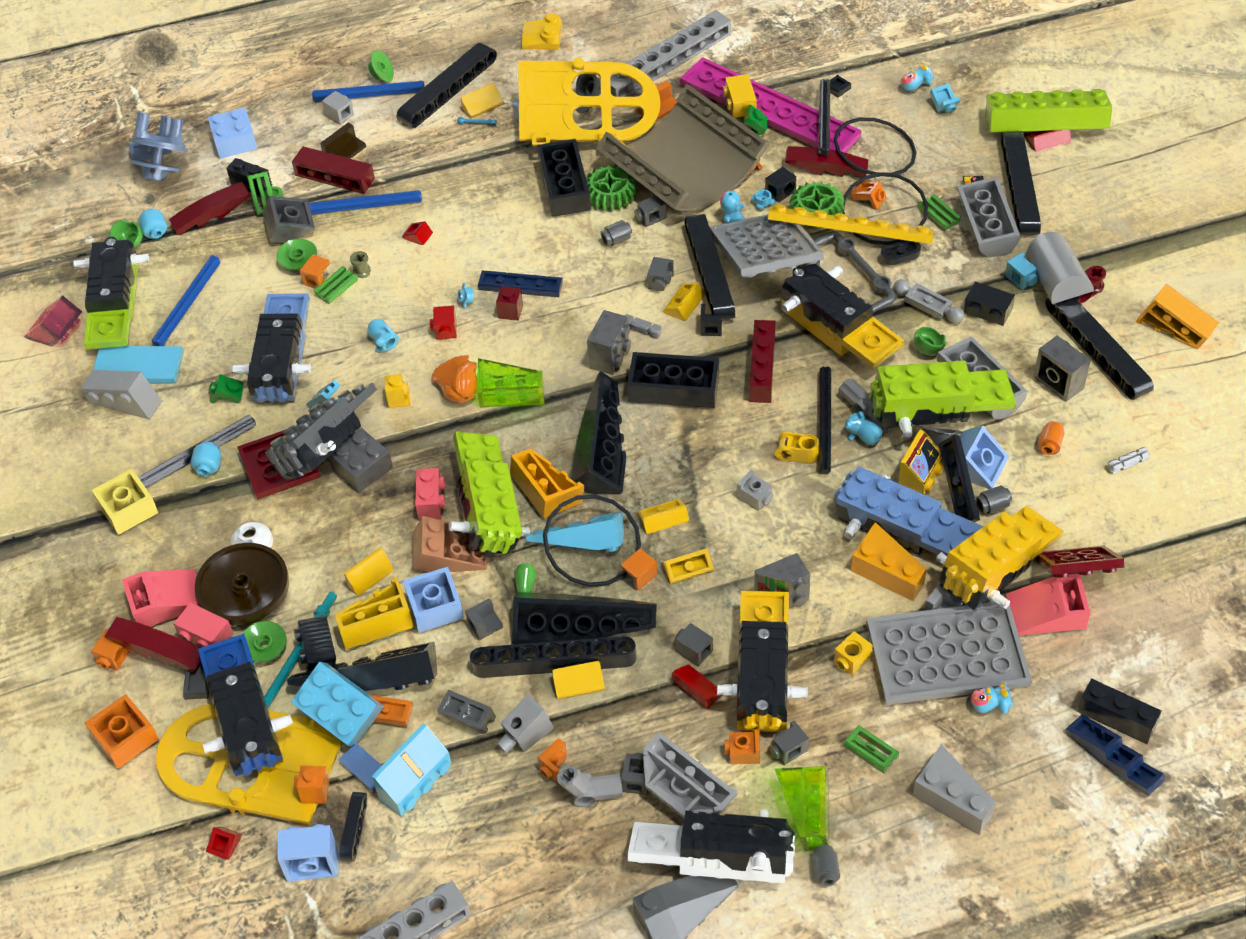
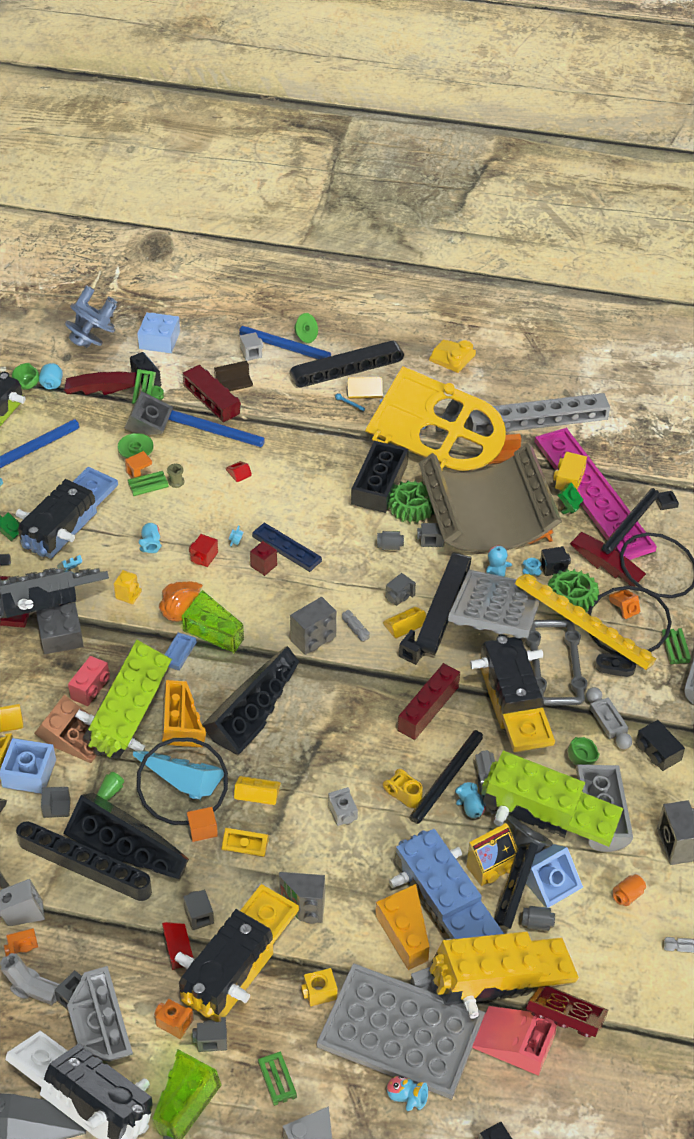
camera: 25 degrees right, 5 degrees down
yellow slope [552,661,605,699] -> none
black brick [627,352,719,408] -> none
none -> medium blue tile [165,632,197,671]

